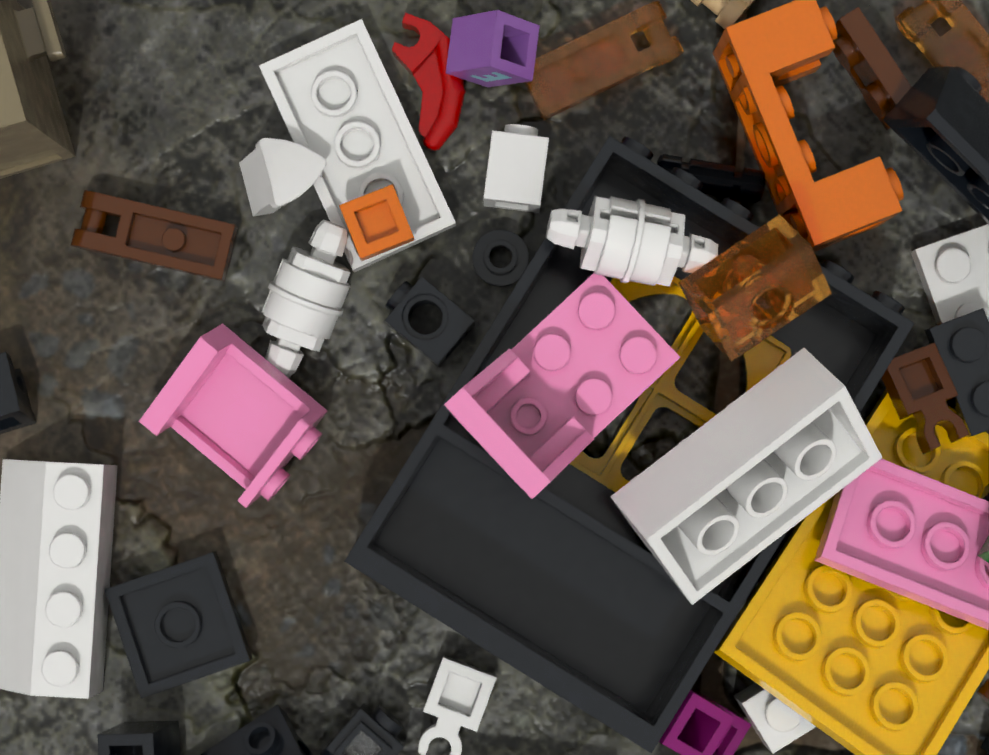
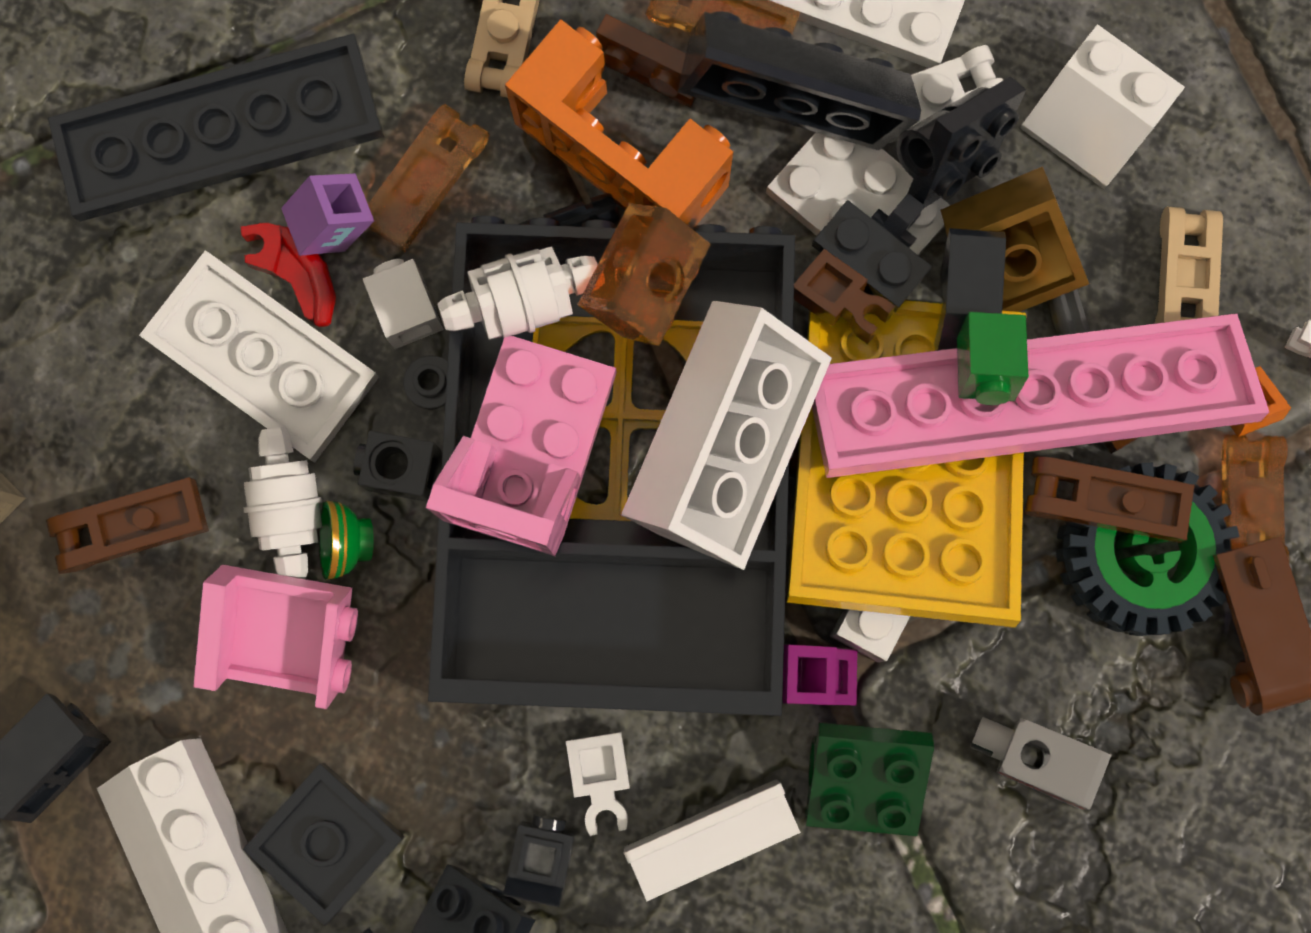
camera: 30 degrees left, 5 degrees down
white tile [239,138,326,217] -> none
orange plate [339,184,415,261] -> none
none -> green piece [319,501,374,580]

